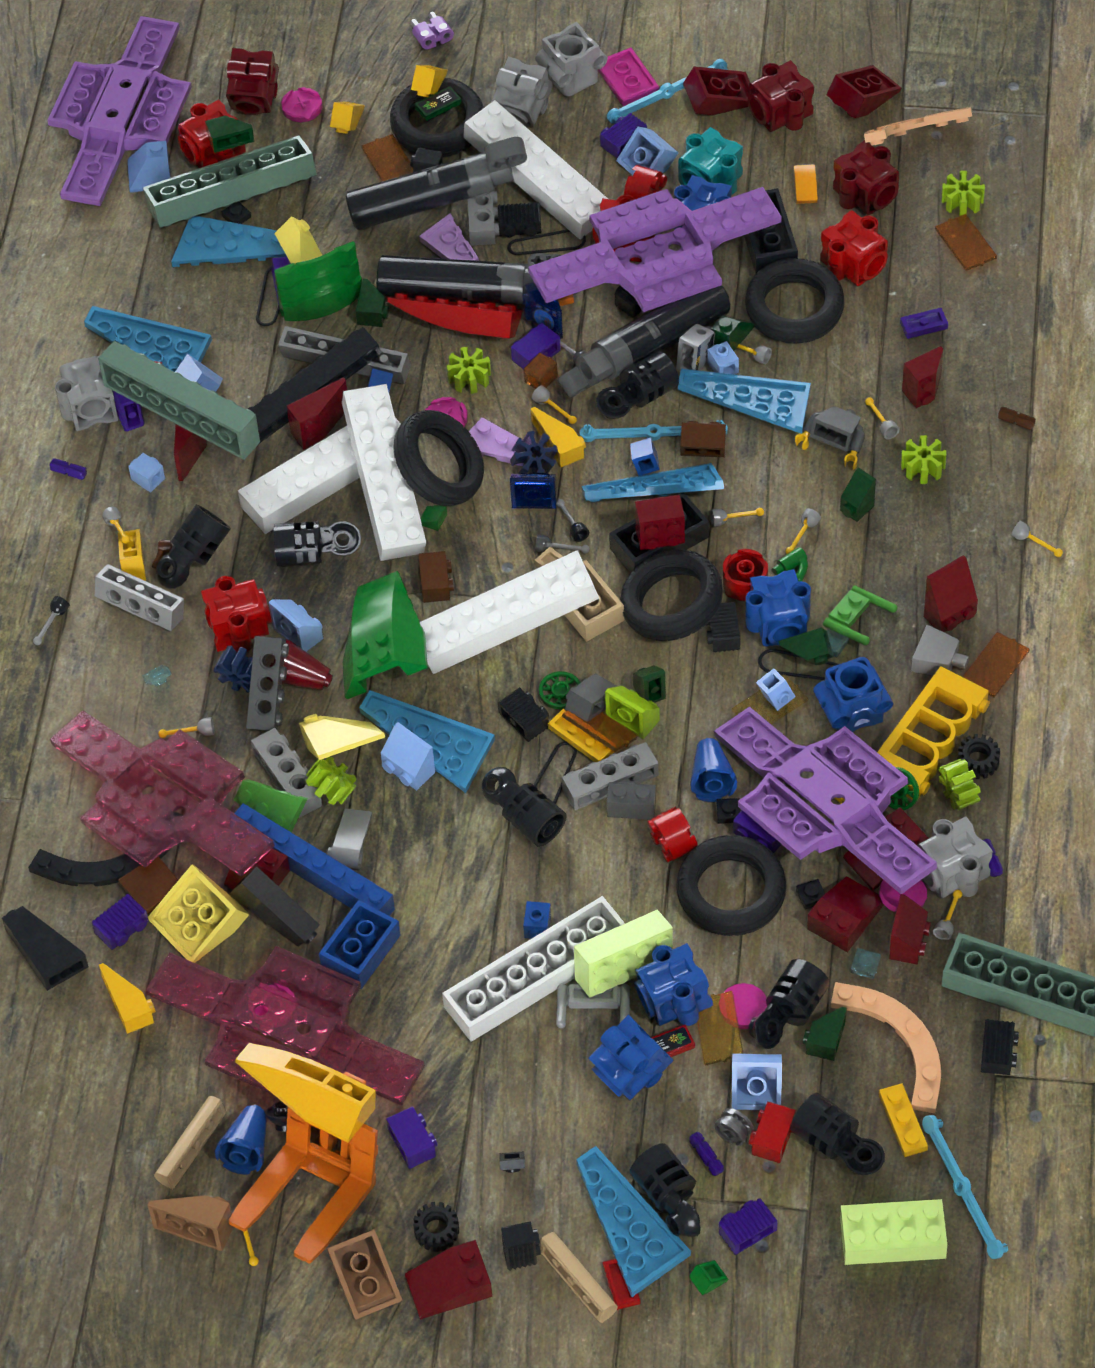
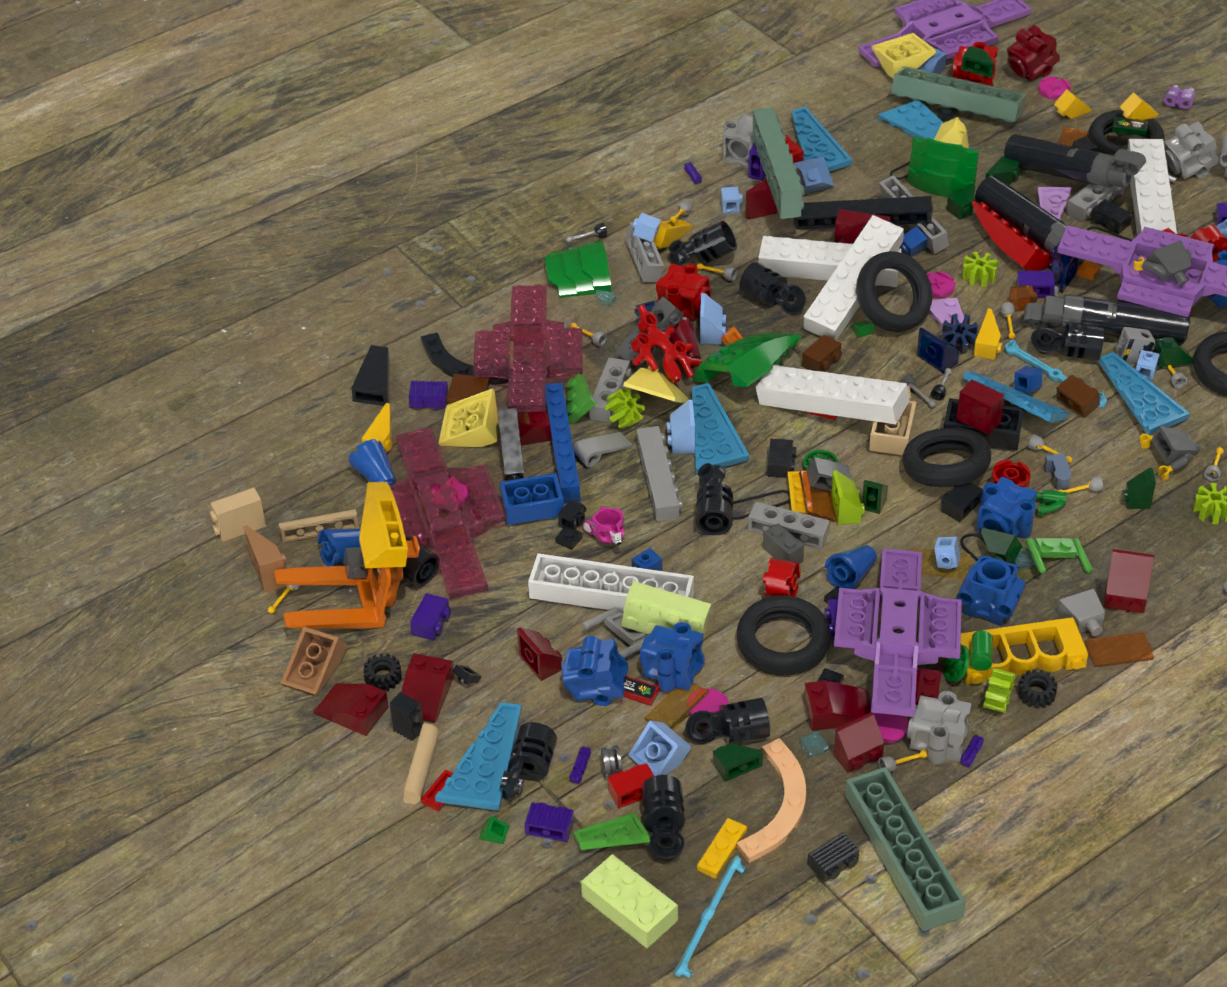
camera: 45 degrees right, 10 degrees down
none -> tan brick [209,488,266,542]
none -> dark grey brick [343,547,369,579]
none -> blue cone [349,439,396,490]
none -> dark red slope [401,653,455,723]
none -> dark red slope [517,627,562,681]
none -> green slope [544,241,611,298]
none -> black plate [555,526,582,550]
none -> black brick [558,499,587,530]
none -> bright green wing [573,812,650,850]
none -> dark pink piece [582,506,625,545]
none -> red plant [631,304,702,384]
none -> light blue brick [632,213,661,242]
none -> light grey brick [637,426,682,522]
none -> hinge [697,263,737,282]
none -> orange plate [721,327,743,346]
none -> light yellow slope [871,33,936,79]
none -> green piece [971,631,993,671]
none -> dark green slope [986,156,1020,185]
none -> sand blue leg [1044,453,1071,490]
none -> dark grey torso [1133,241,1192,286]

